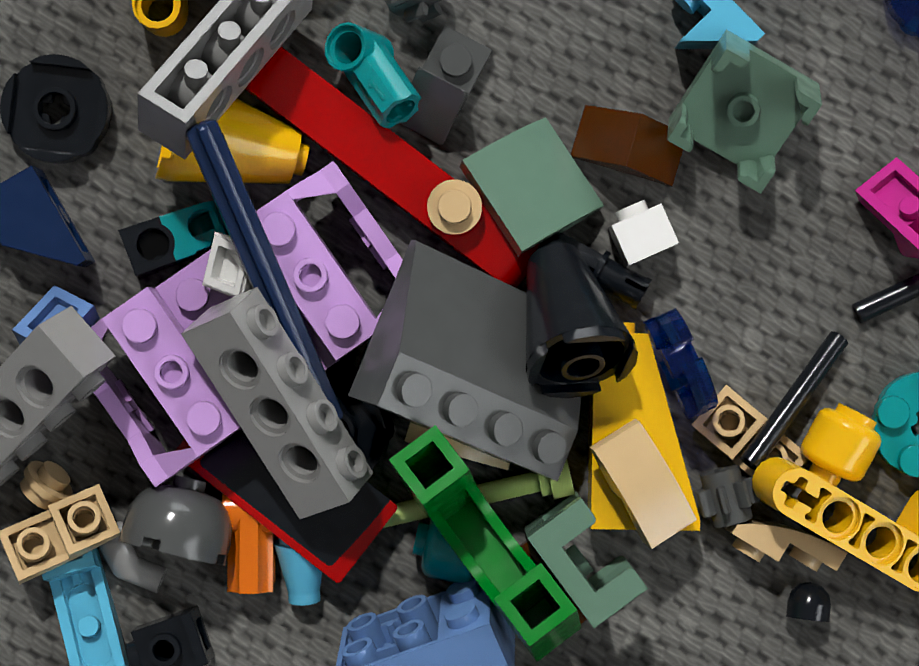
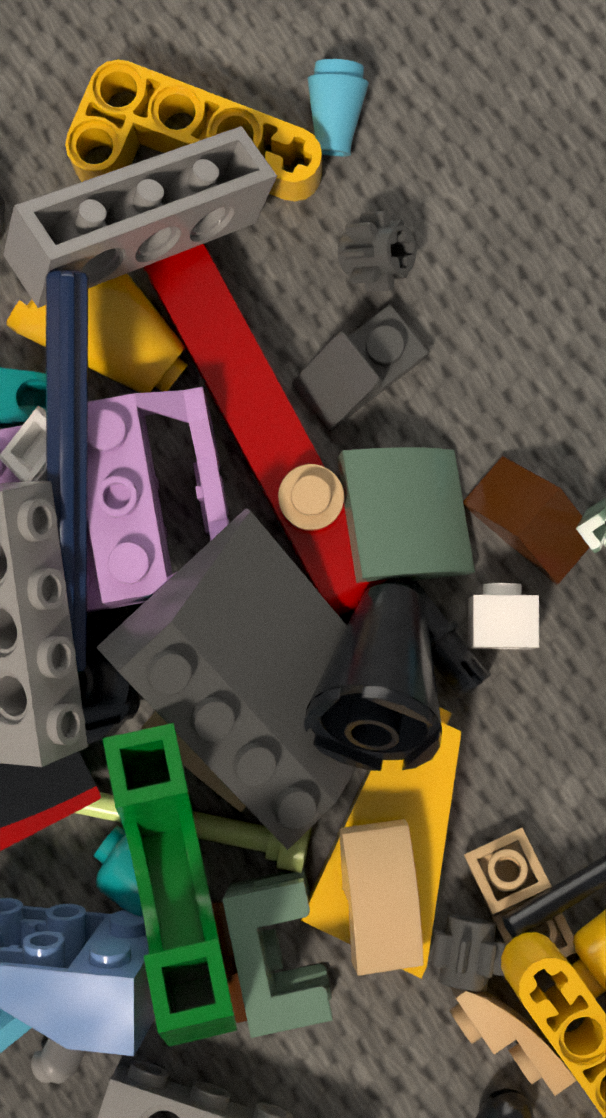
camera: 30 degrees right, 5 degrees down
teal piece [325,22,421,129] -> none
clear blue plate [644,308,718,420] -> none

